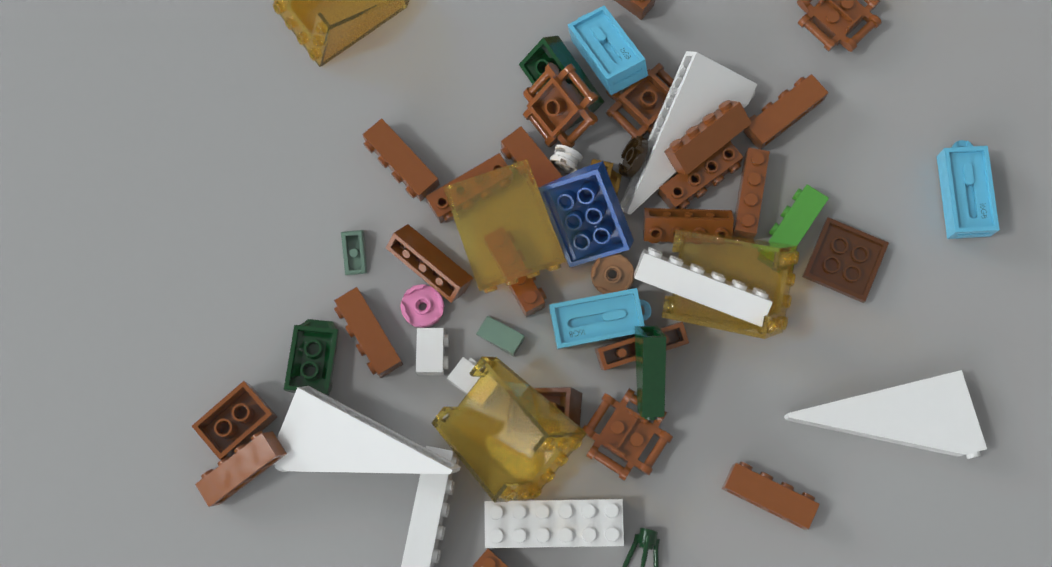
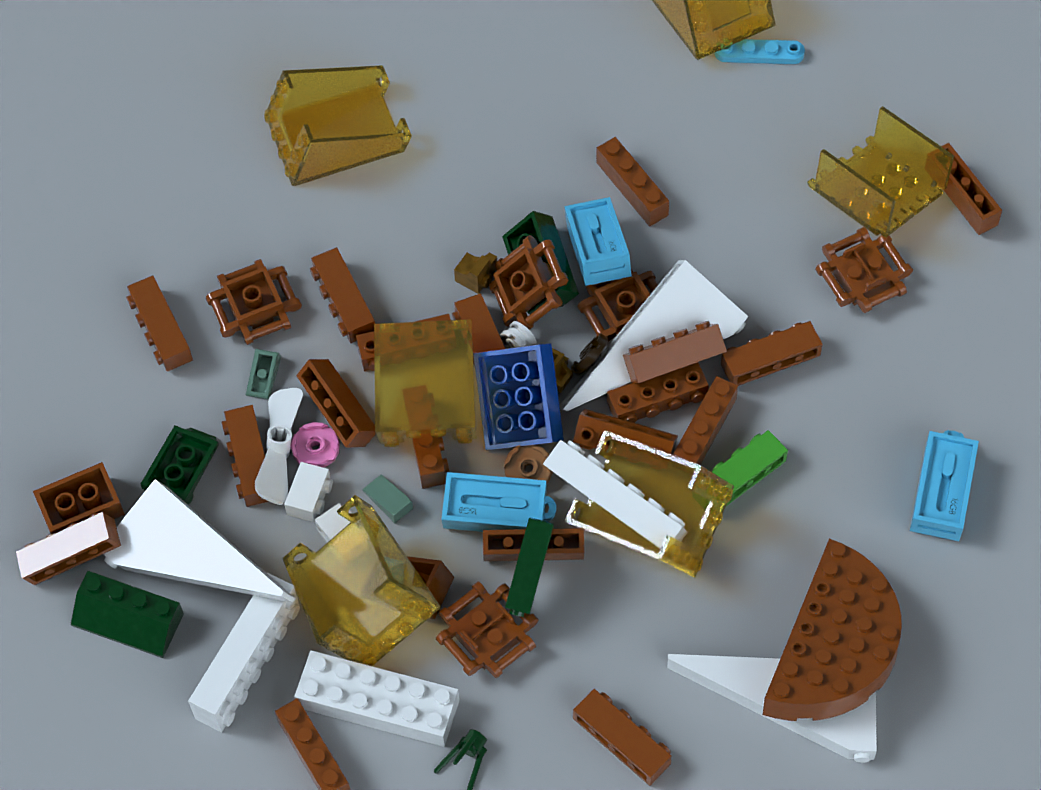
camera: 15 degrees right, 15 degrees down
reddish brown plate [802,217,889,303] -> none
none -> dark green slope [71,571,184,658]
none -> dark orange brick [126,275,193,372]
none -> dark orange brick [206,259,302,345]
none -> white piece [255,388,303,505]
none -> pearl gold brick [454,252,497,294]
none -> dark orange brick [762,538,902,721]

